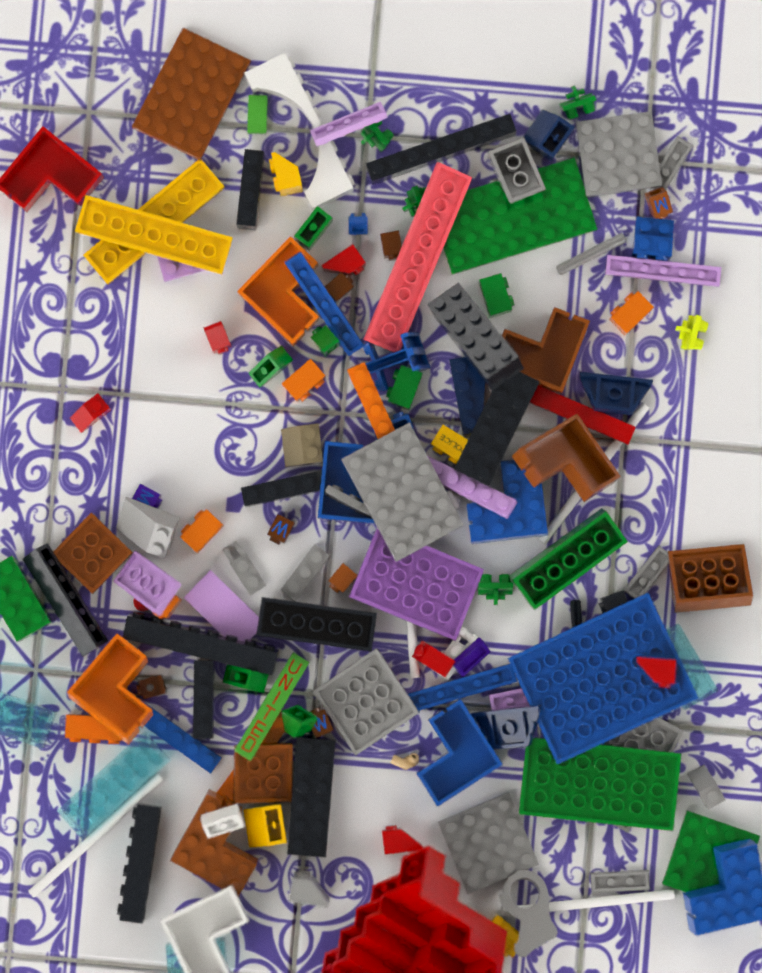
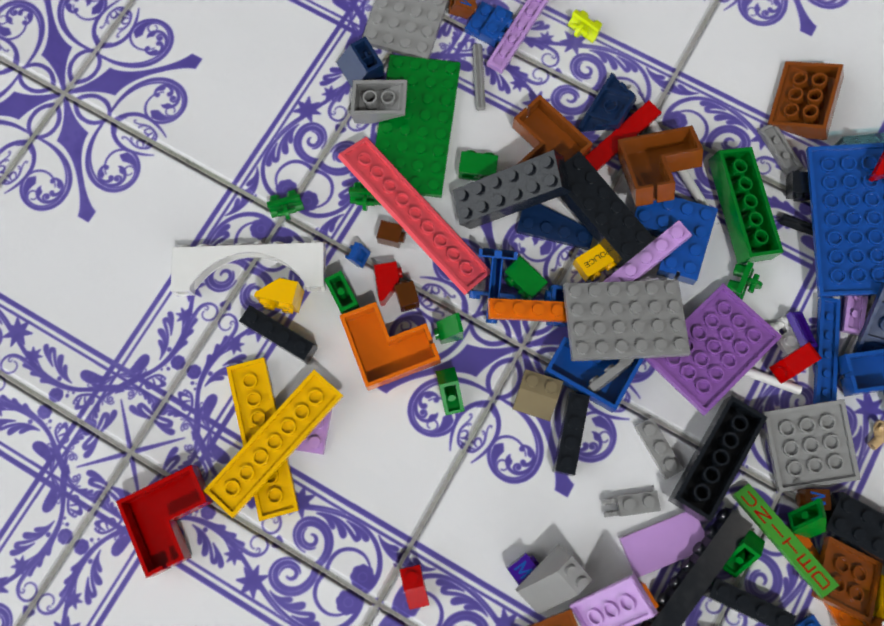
camera: 60 degrees left, 10 degrees down
dark orange plate [132,28,251,161] -> none
orange brick [180,509,224,553] -> none
slope [203,321,232,355] -> none
bright green tile [247,95,268,134] -> none
reddish brown brick [267,514,295,545] -> none
orange brick [282,358,326,402] -> none
blue plate [285,251,363,356] -> none
lavender plate [310,102,388,146] -> none
dark orange brick [328,563,357,594] -> none
black brick [366,114,517,185] -> none
green hips [559,85,596,120] -> none
orange brick [609,291,654,336] -> none

